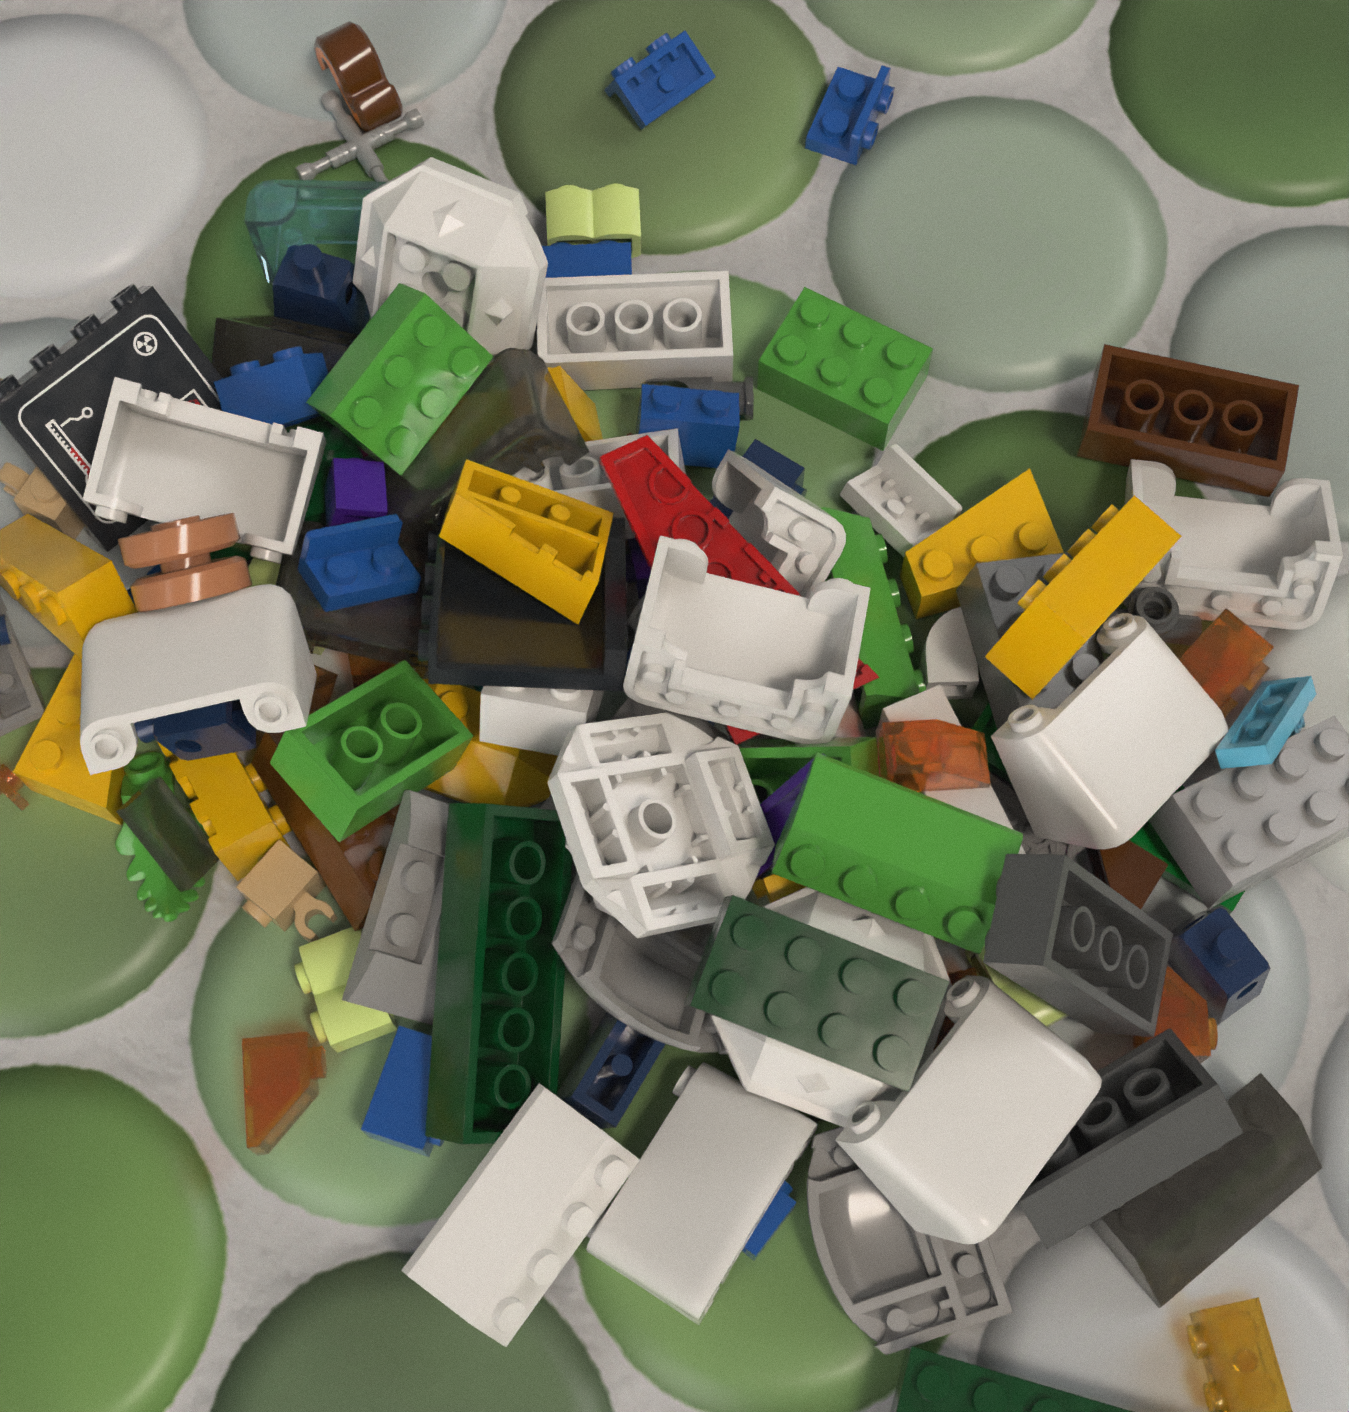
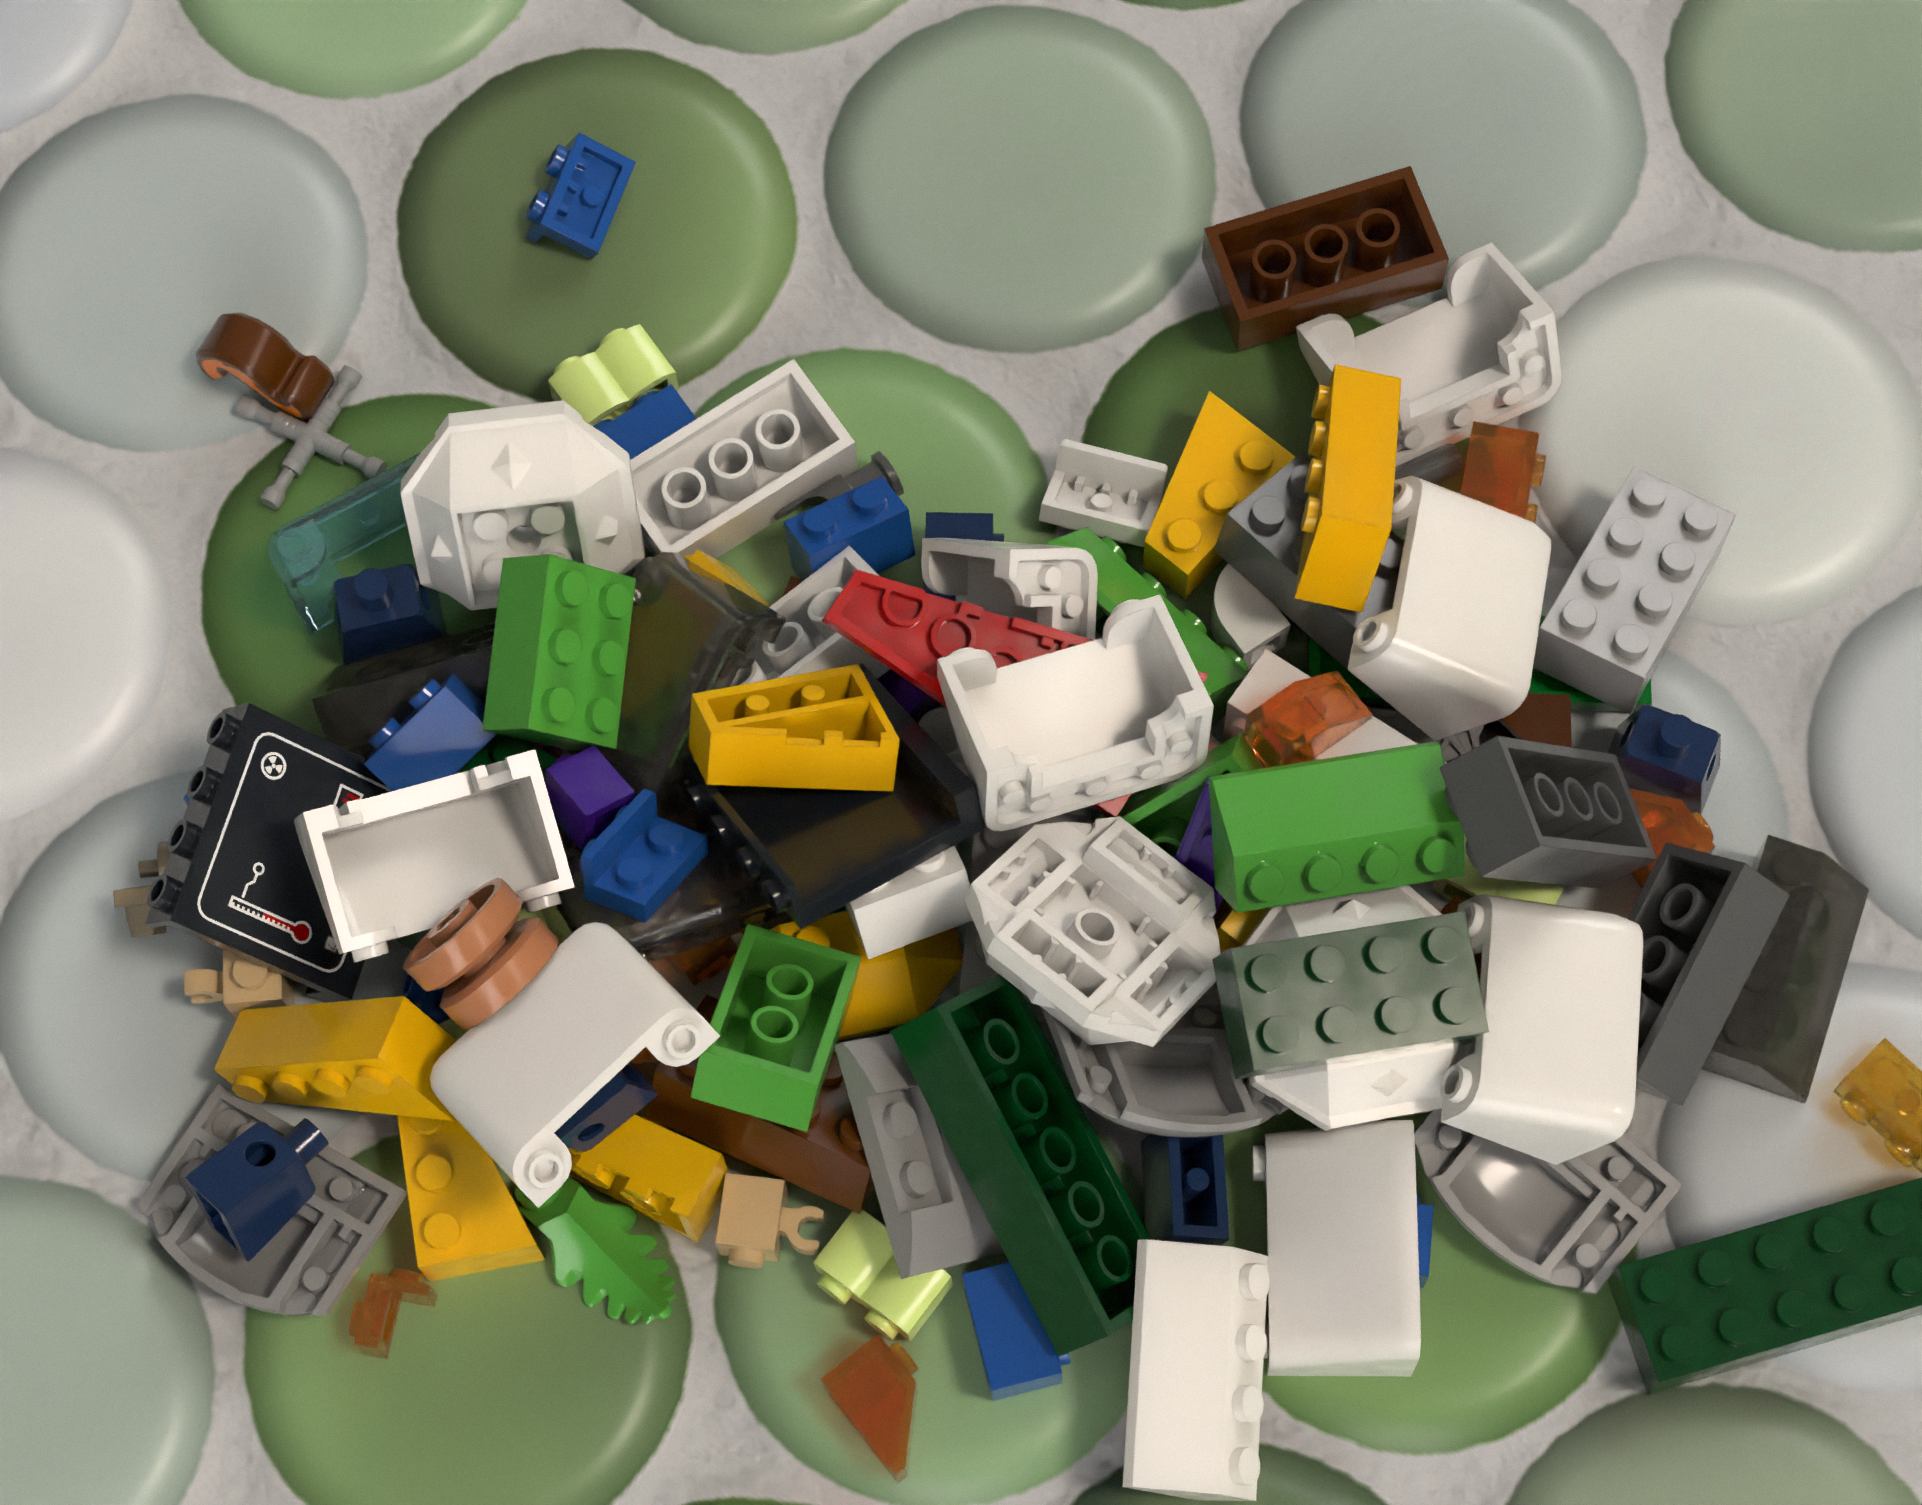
camera: 30 degrees left, 0 degrees up
clear smoke tile [116,776,220,892] -> none
bright green brick [757,287,933,451] -> none
blue bracket [805,65,895,165] -> none
dark grey plate [1127,587,1179,636] -> none
medium azure hinge [1215,676,1316,769] -> none

